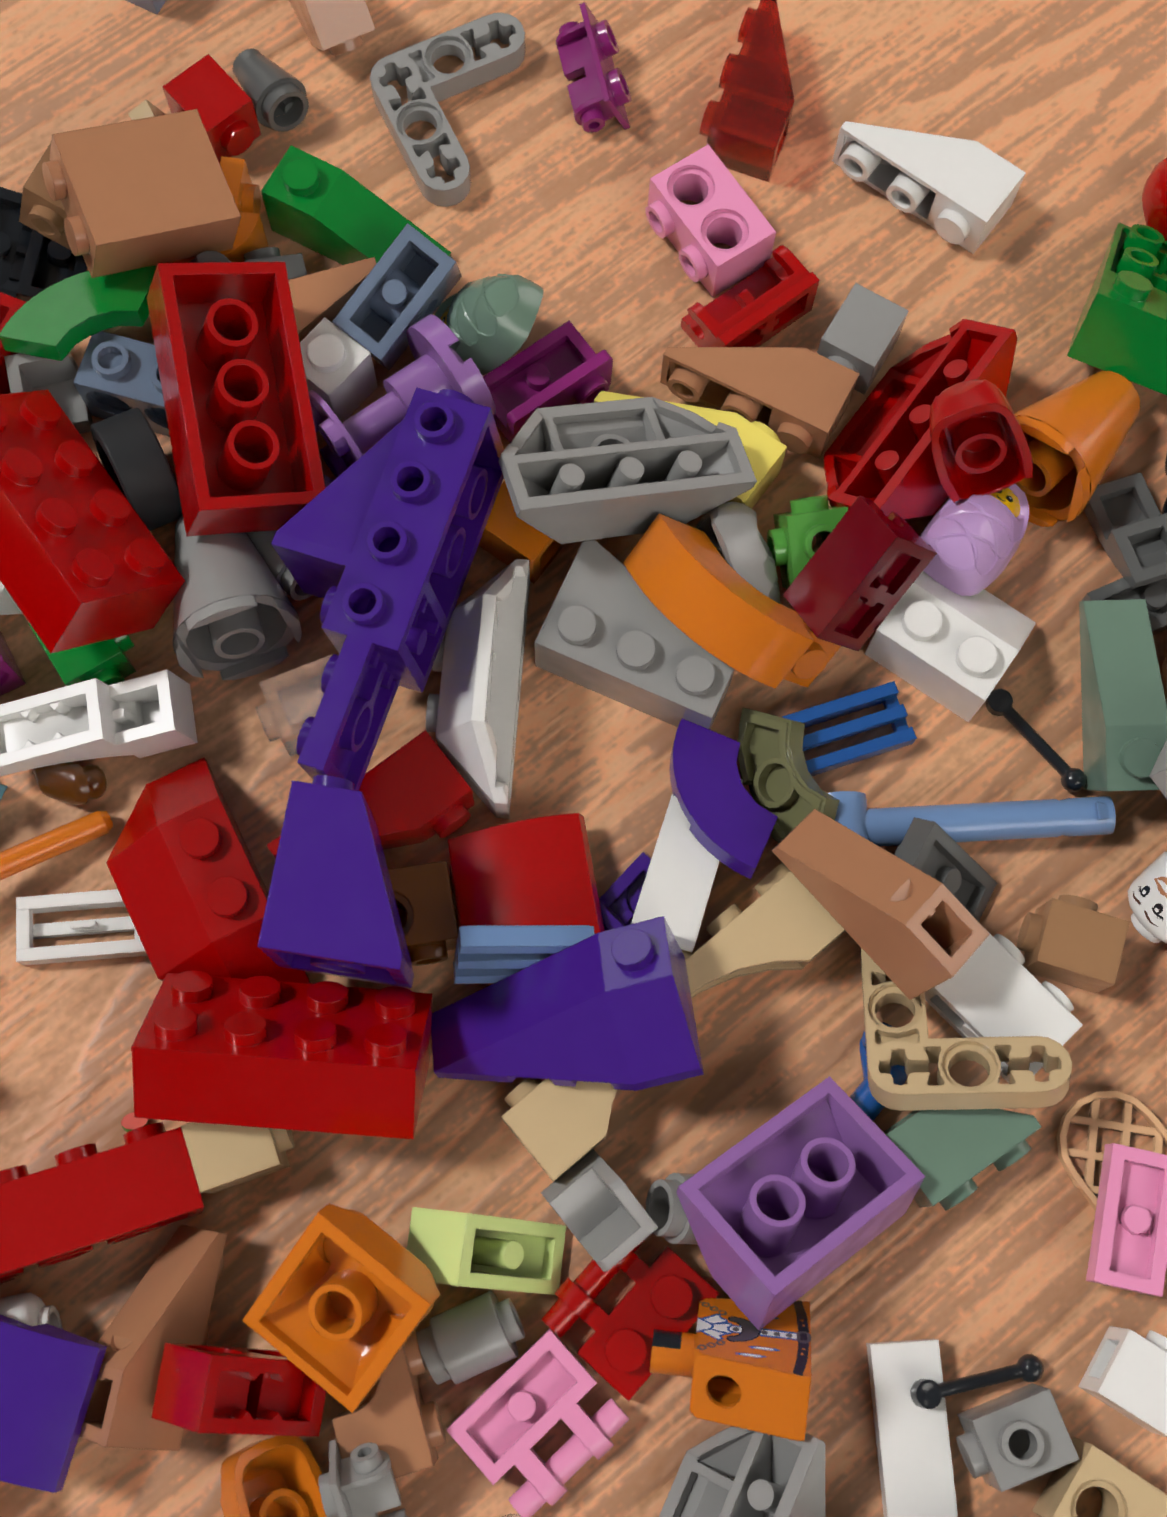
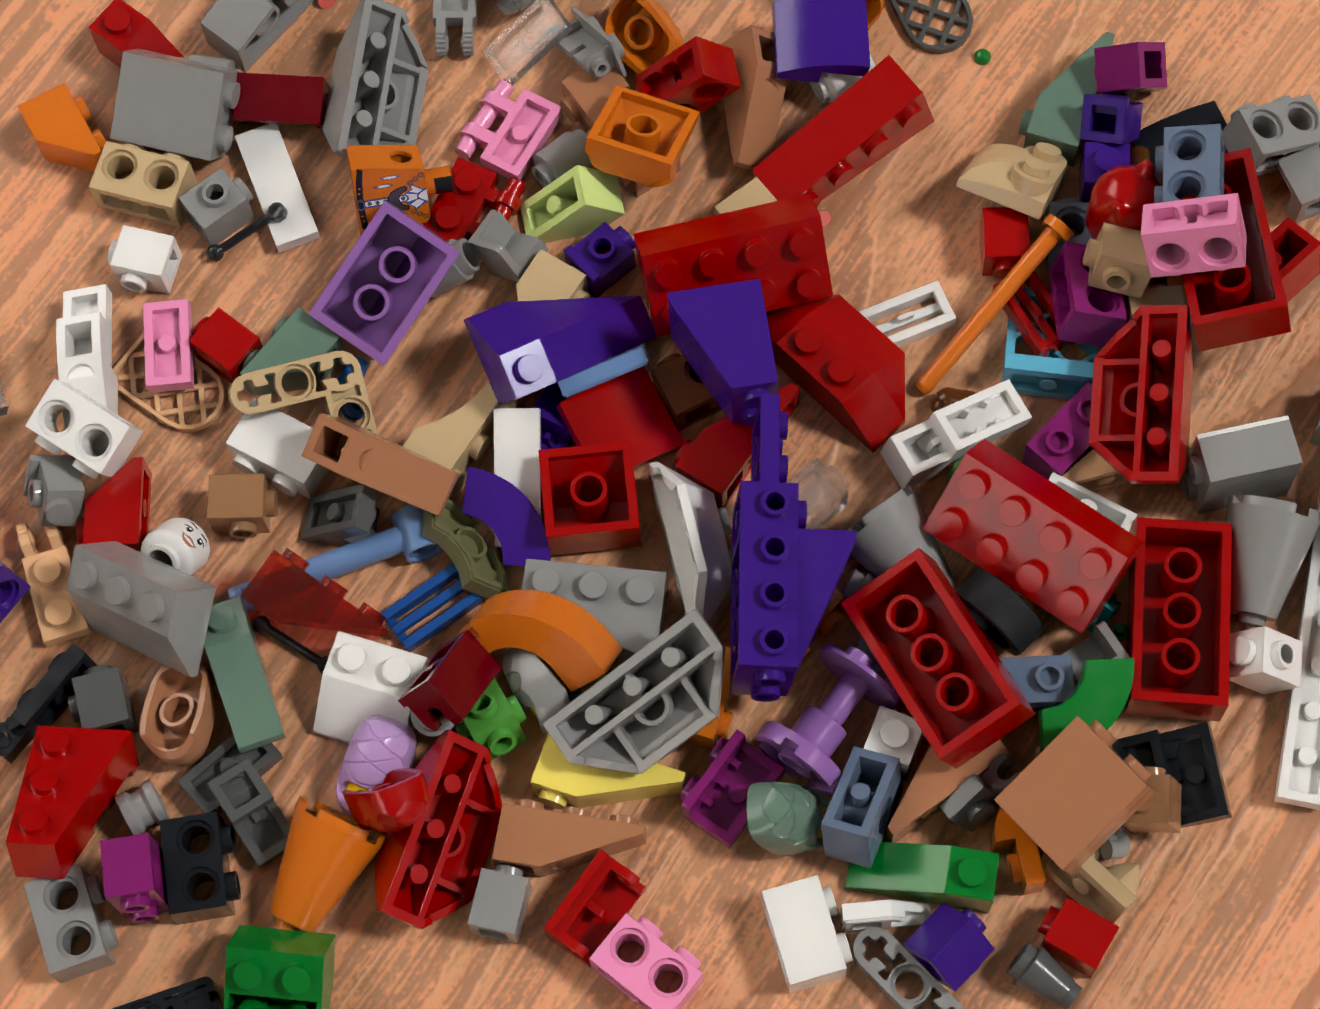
camera: 170 degrees right, 5 degrees down
none -> red brick [189,307,263,383]
none -> clear red slope [241,548,390,637]
none -> red slope [538,441,642,556]
none -> dark purple brick [564,222,636,298]
none -> white brick [761,875,853,994]
none -> white tile [840,899,931,932]
none -> dark purple brick [904,902,995,992]

